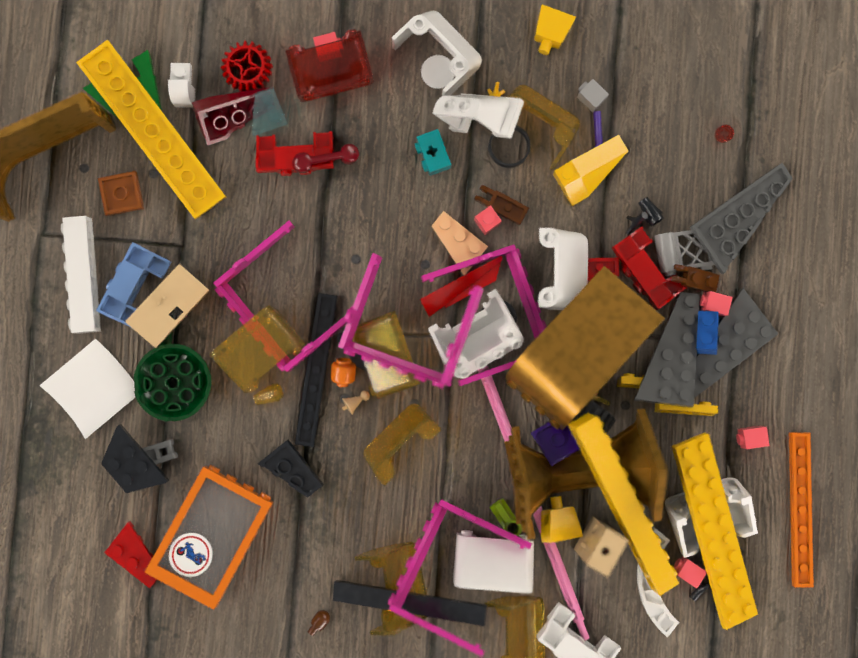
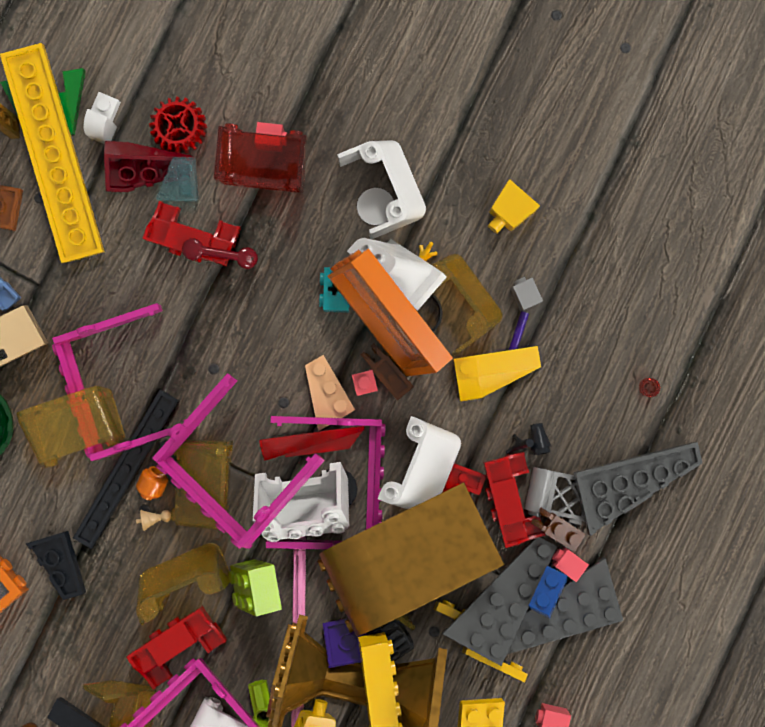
camera: 20 degrees right, 0 degrees up
clear yellow cone [253,383,284,405] -> none
none -> red bracket [126,605,227,690]
none -> lime brick [228,559,282,616]
none -> orange window [327,248,453,377]

